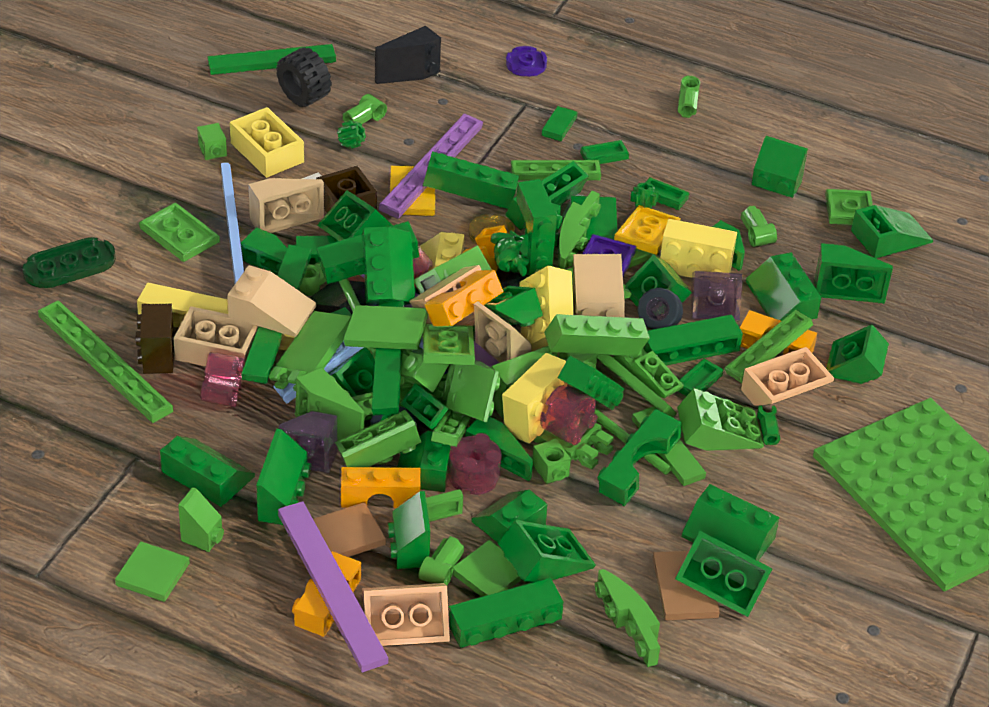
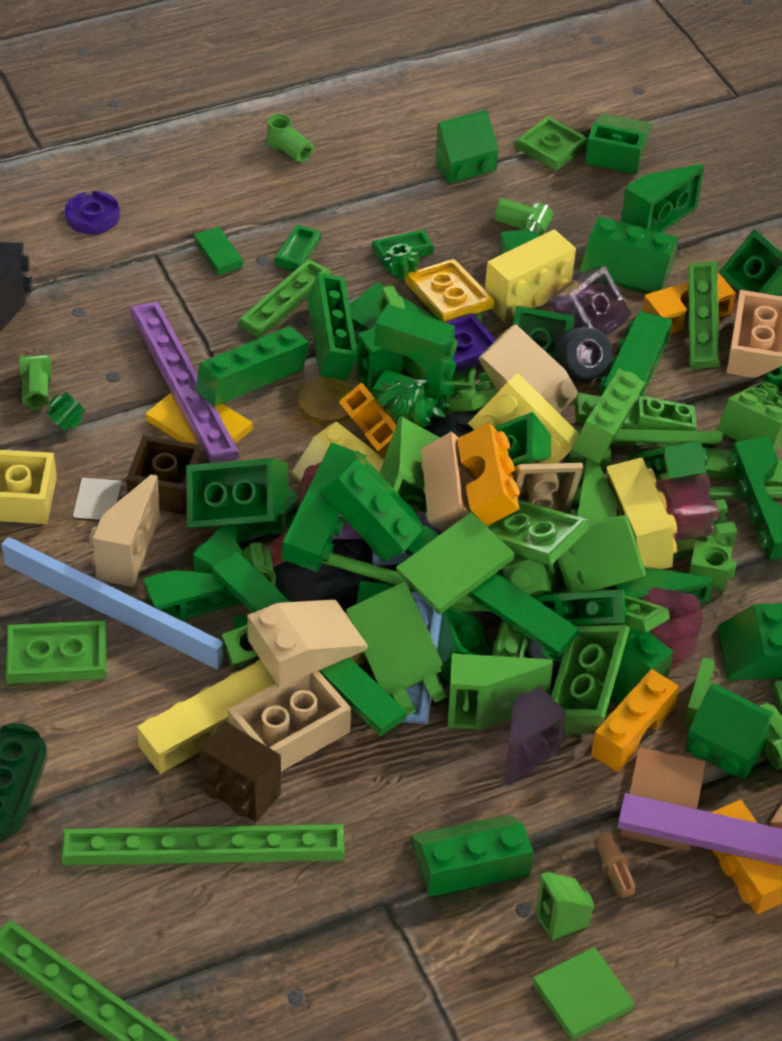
camera: 50 degrees left, 5 degrees up
clear pink brick [201,352,245,407] -> none
green slope [256,429,311,525] -> none
green tile [678,358,724,396] -> none
none -> medium nougat axle [594,832,635,899]

